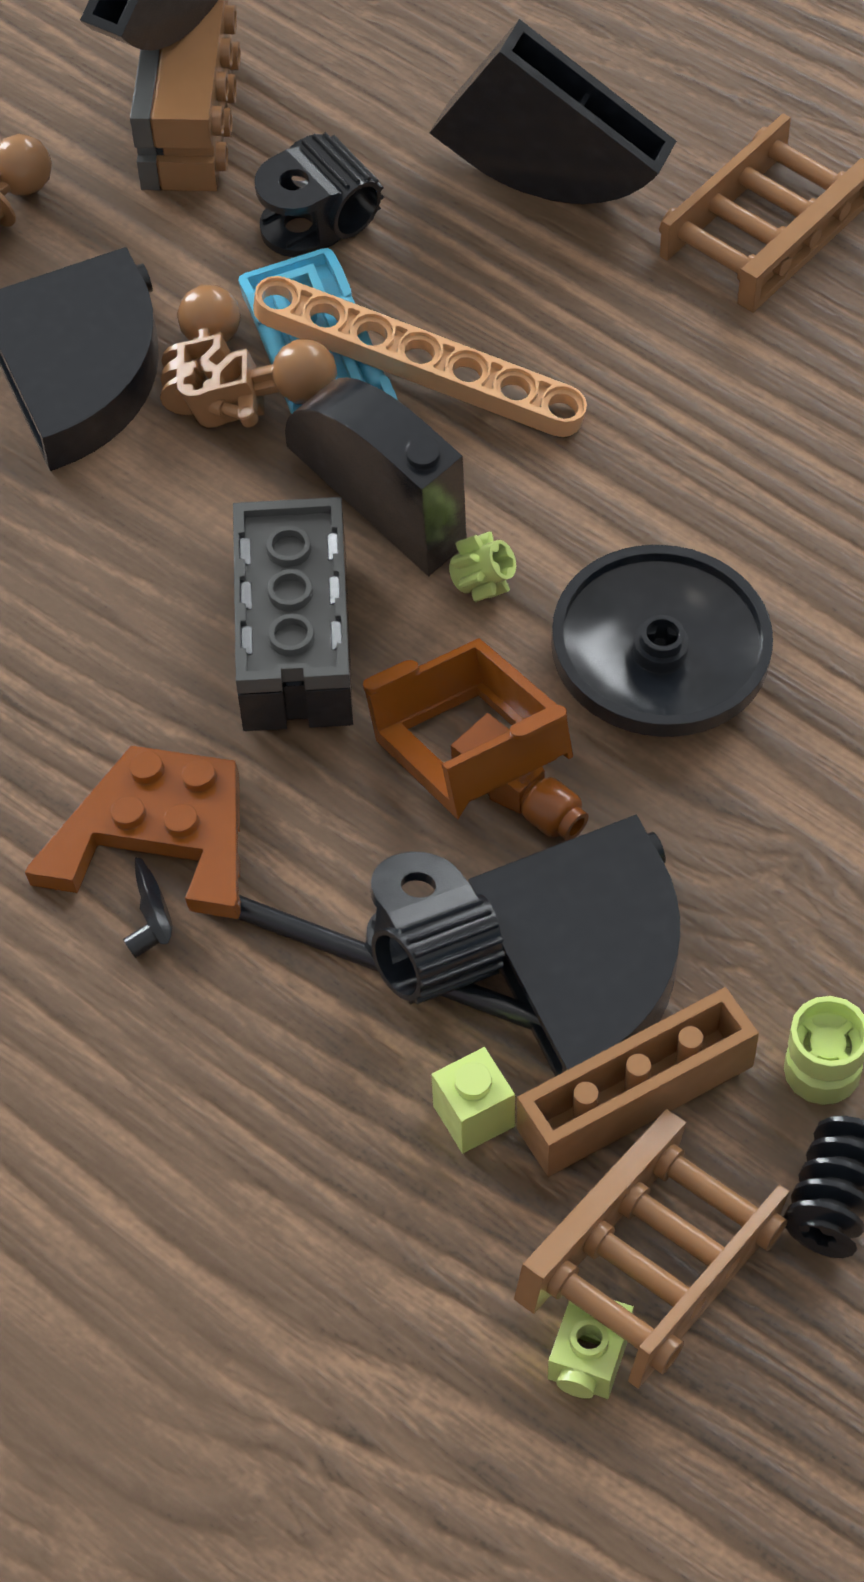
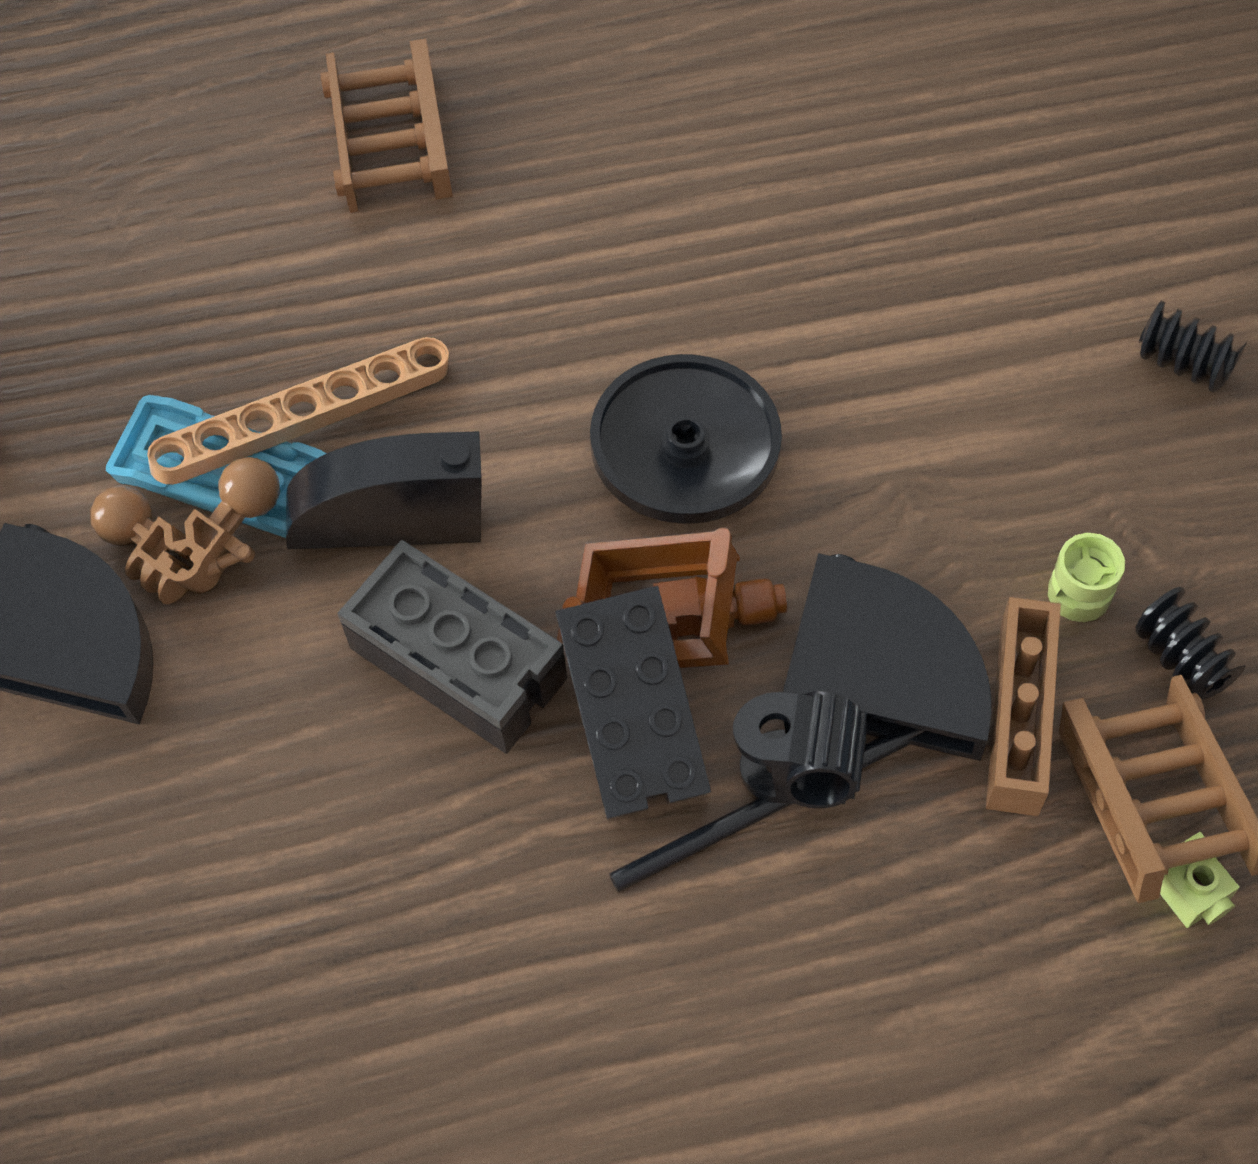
camera: 50 degrees left, 5 degrees up
dark orange wing [25,746,241,919] -> none
black bar [123,857,173,958] -> none
black piece [254,132,384,257] -> none
black brick [429,19,677,204] -> none
yellowish green brick [432,1047,515,1154] -> none
yellowish green gear [449,532,516,602] -> none
none -> black piece [555,585,711,820]

